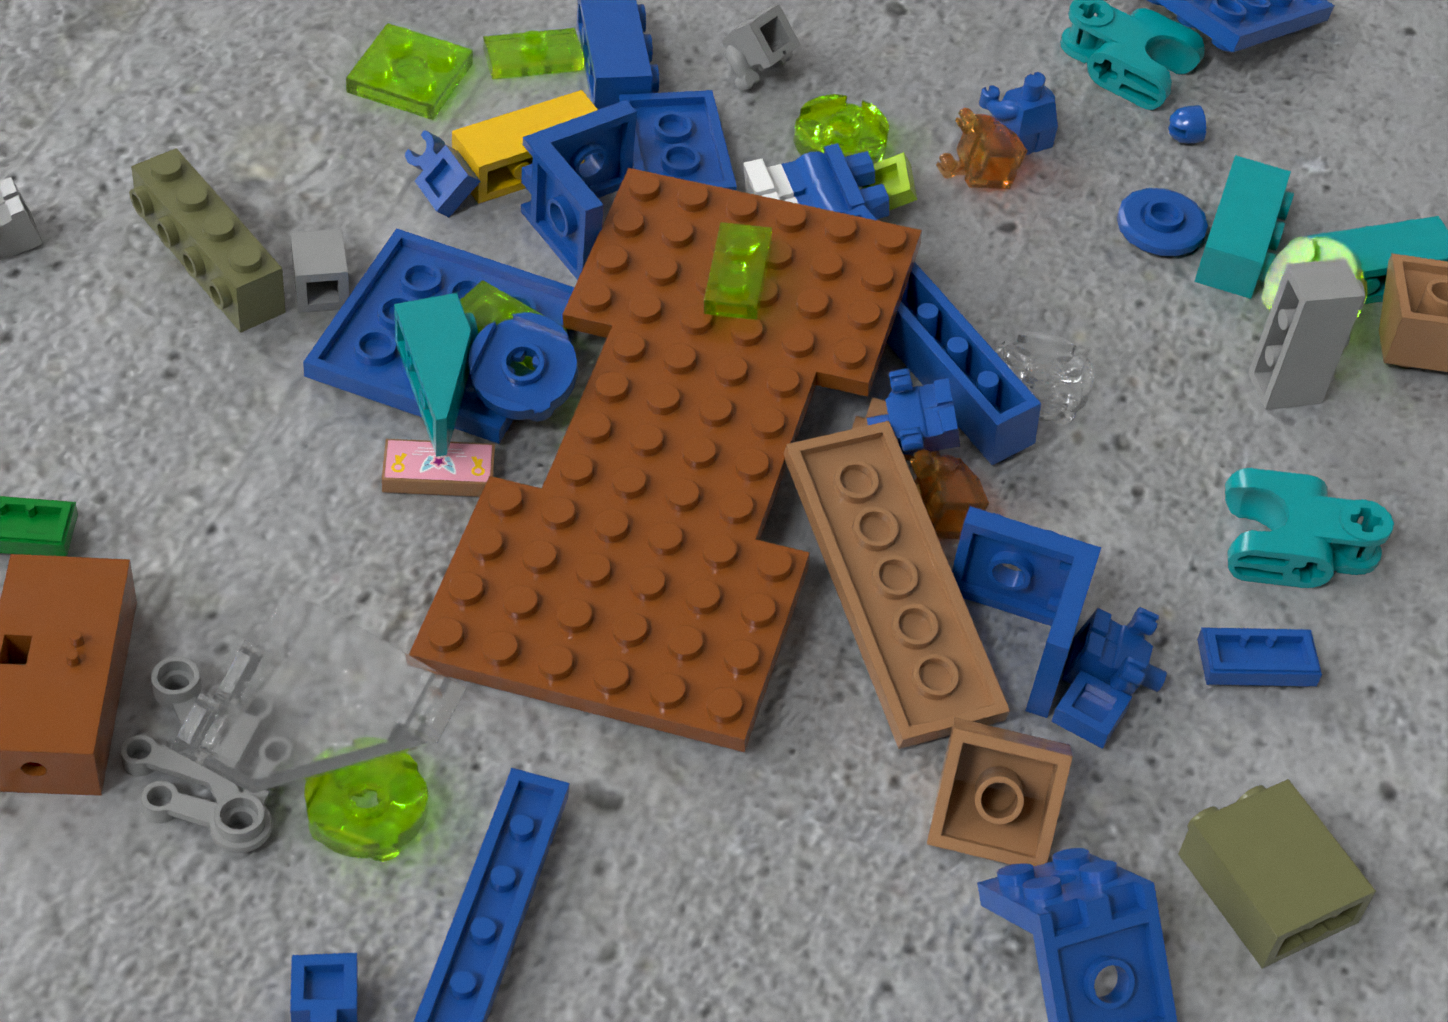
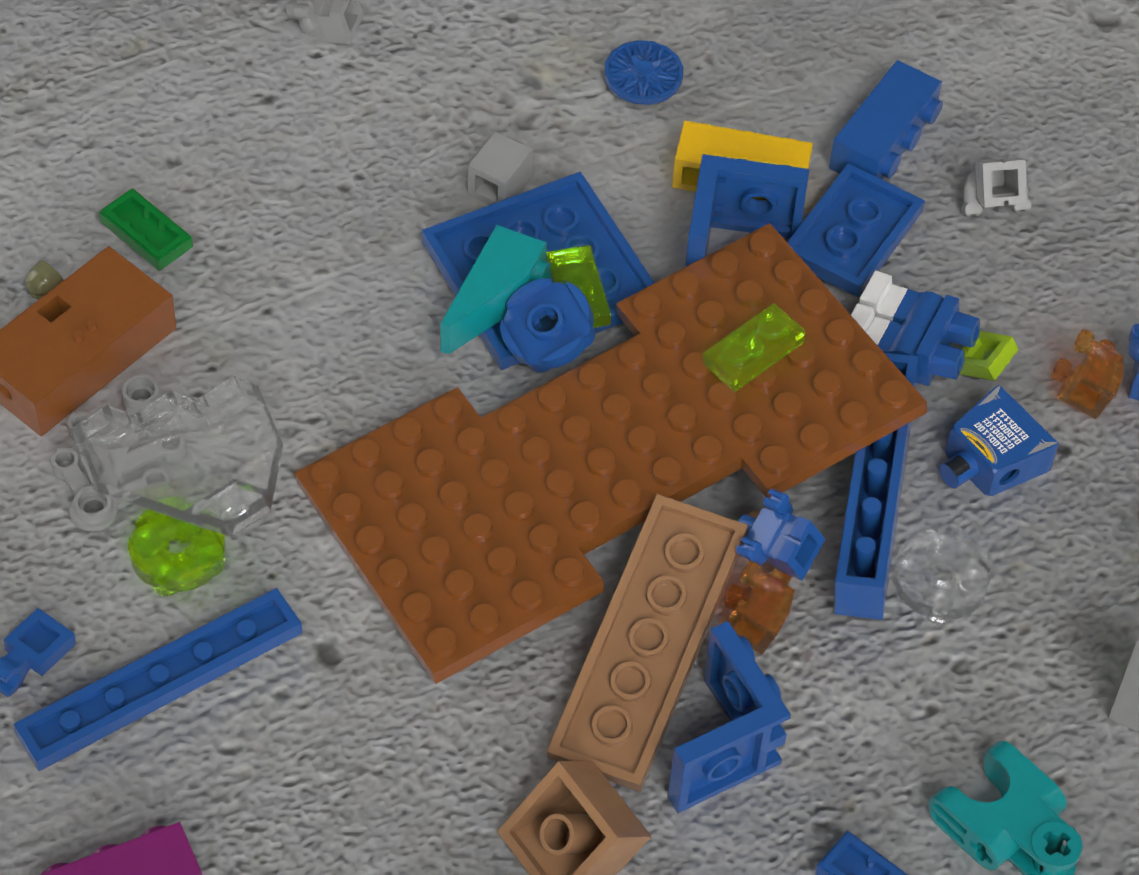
camera: 45 degrees right, 5 degrees up
olive brick [129,148,286,333] -> none
clear neon green plate [346,23,473,120] -> none
tile [382,439,495,497] -> none
blue plate [405,130,481,217] -> none
clear neon green plate [483,28,584,79] -> none
clear neon green plate [793,94,889,164] -> none
blue plate [1051,670,1132,749] -> none
blue piece [1062,607,1167,696] -> none
none -> blue wheel [604,40,683,105]
none -> blue torso [939,385,1059,496]

